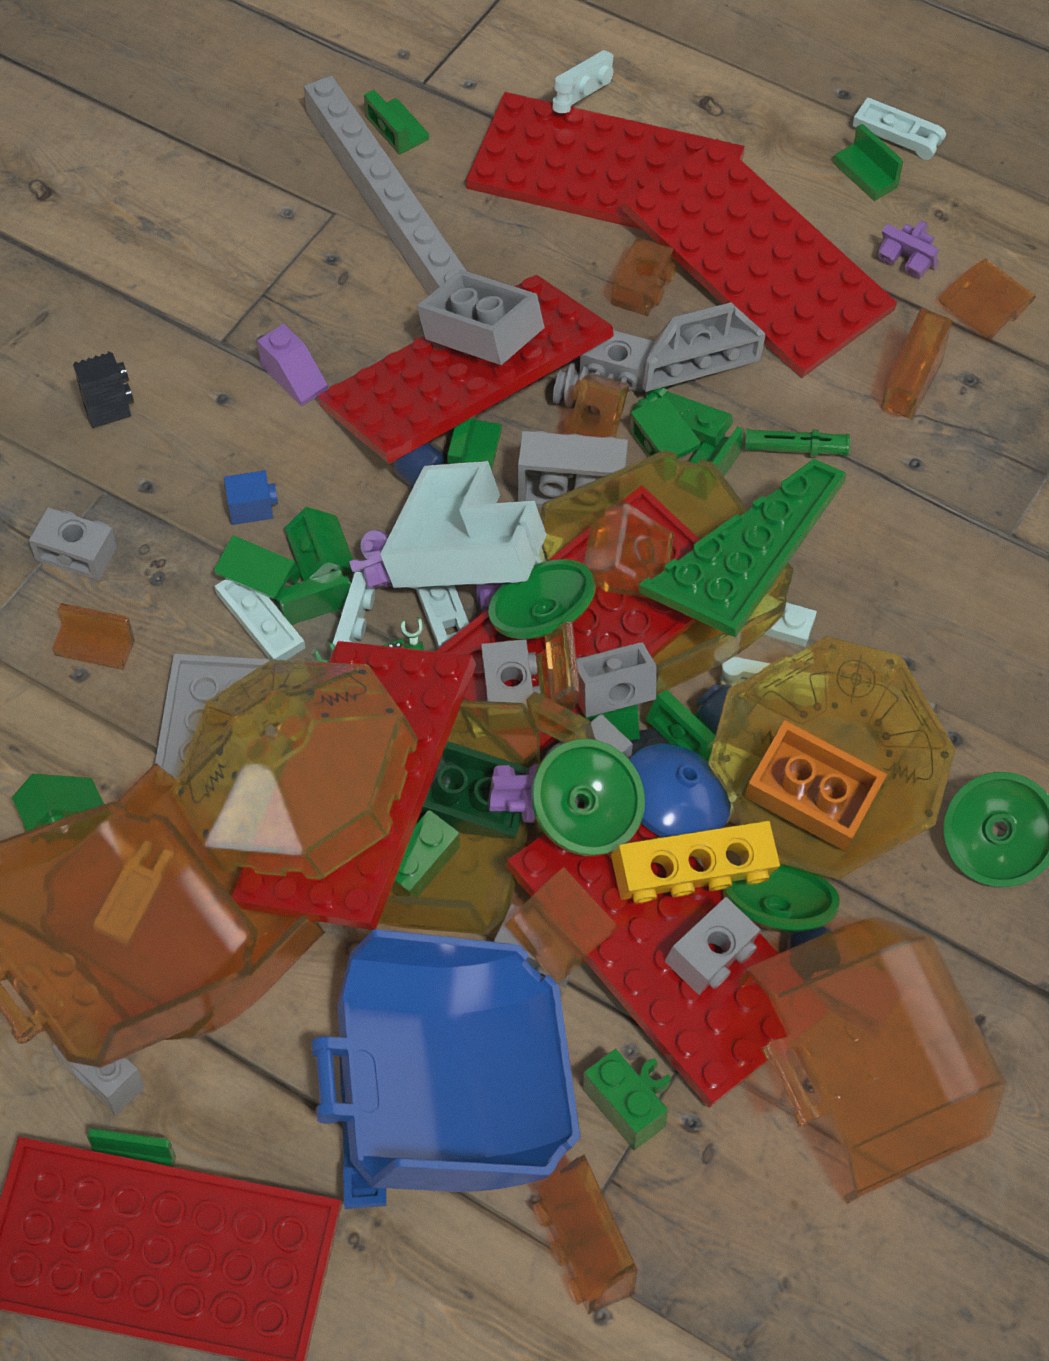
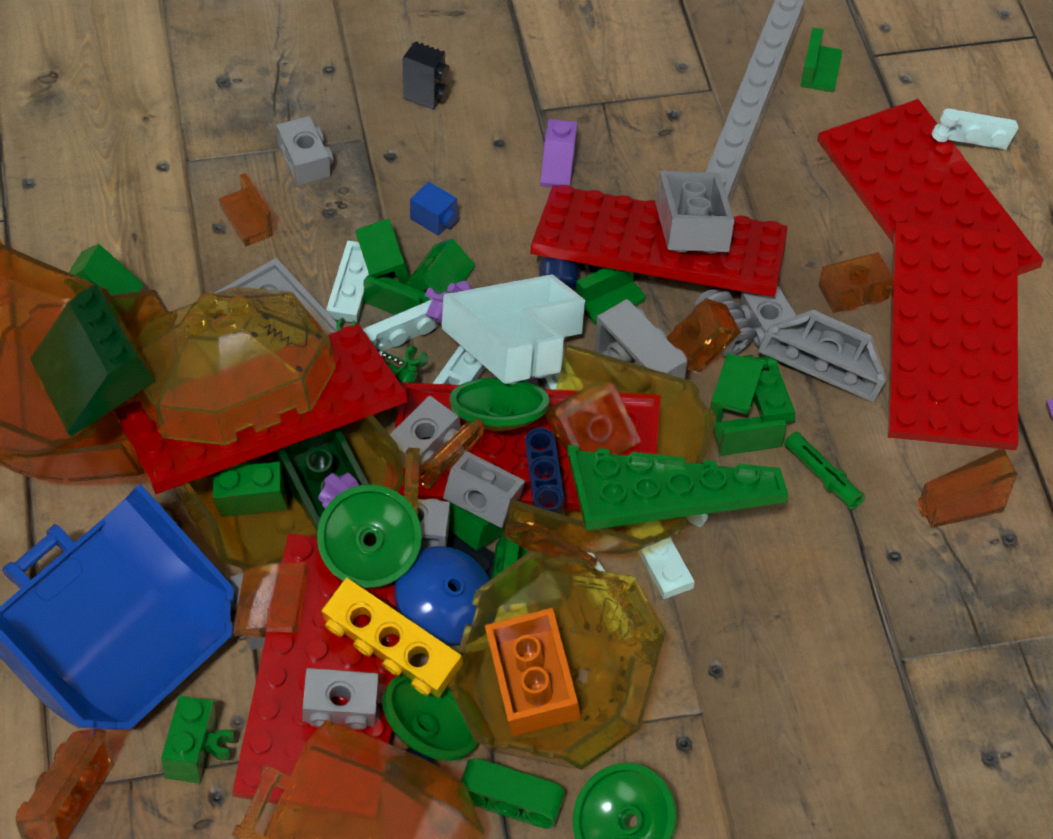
camera: 45 degrees right, 5 degrees down
none -> dark green slope [30,284,156,437]
none -> green beam [455,758,566,829]
none -> clear orange slope [504,522,598,571]
none -> dark blue beam [525,427,565,527]

